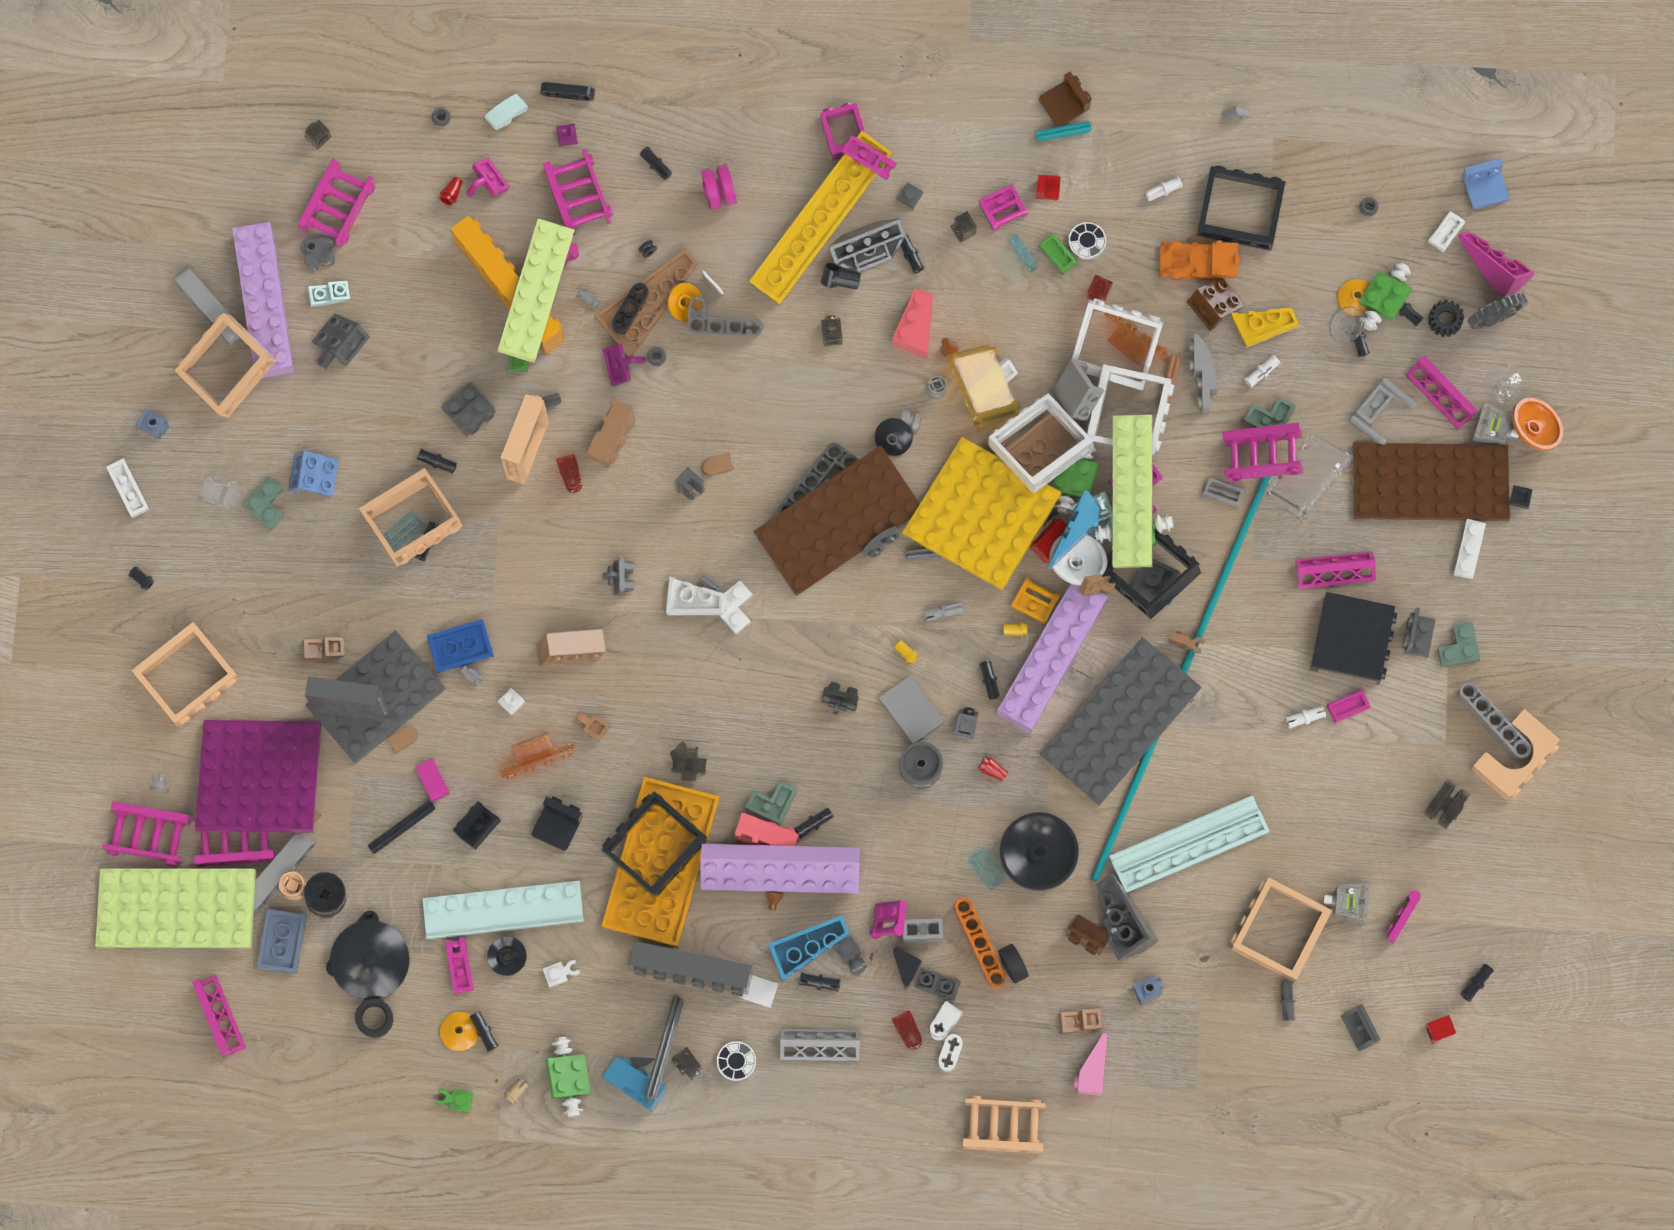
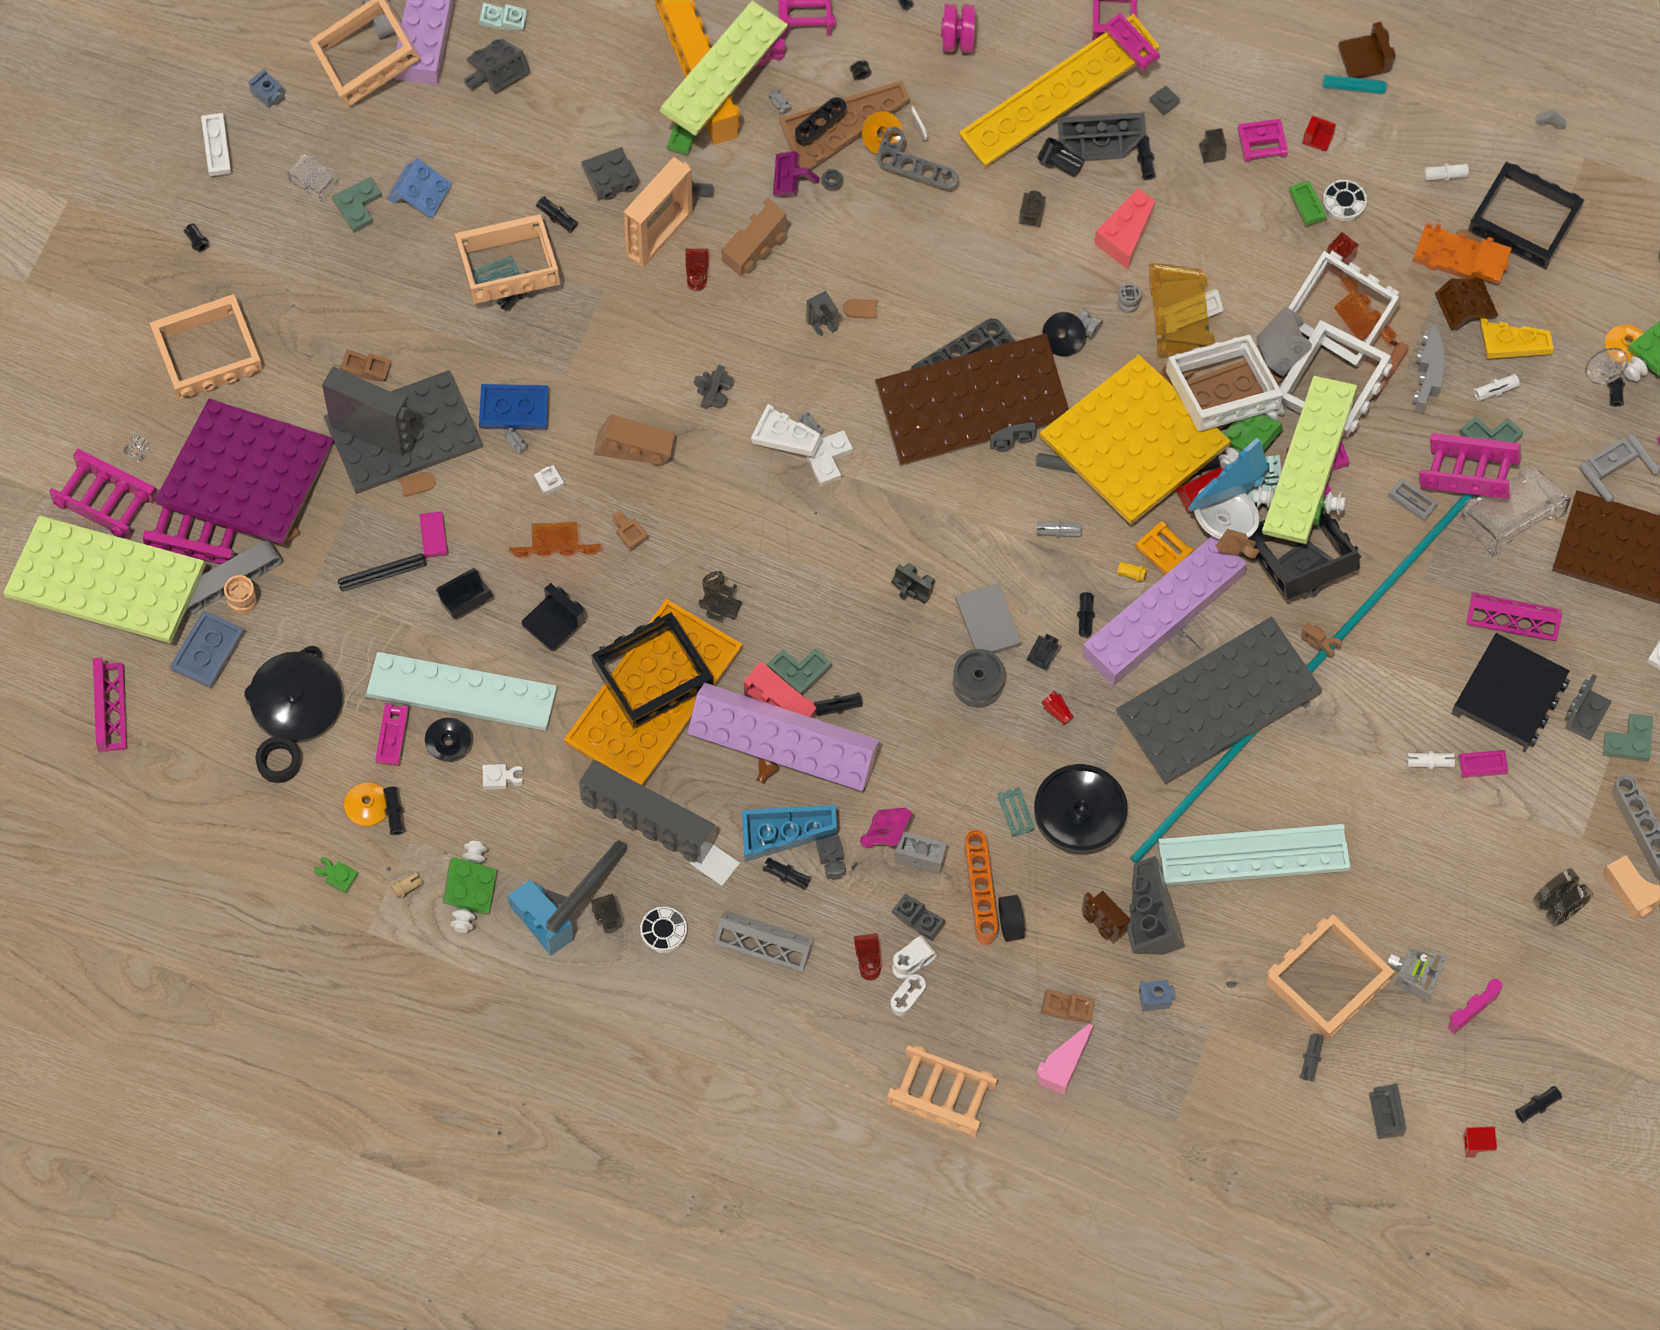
camera: 15 degrees right, 10 degrees down
black wheel [304,872,347,918] -> none
black slope [893,948,922,989] -> none
yellow pin [894,640,919,664] -> none
dark orange rock [941,338,959,357] -> none
clear light blue tile [1009,234,1037,272] -> none

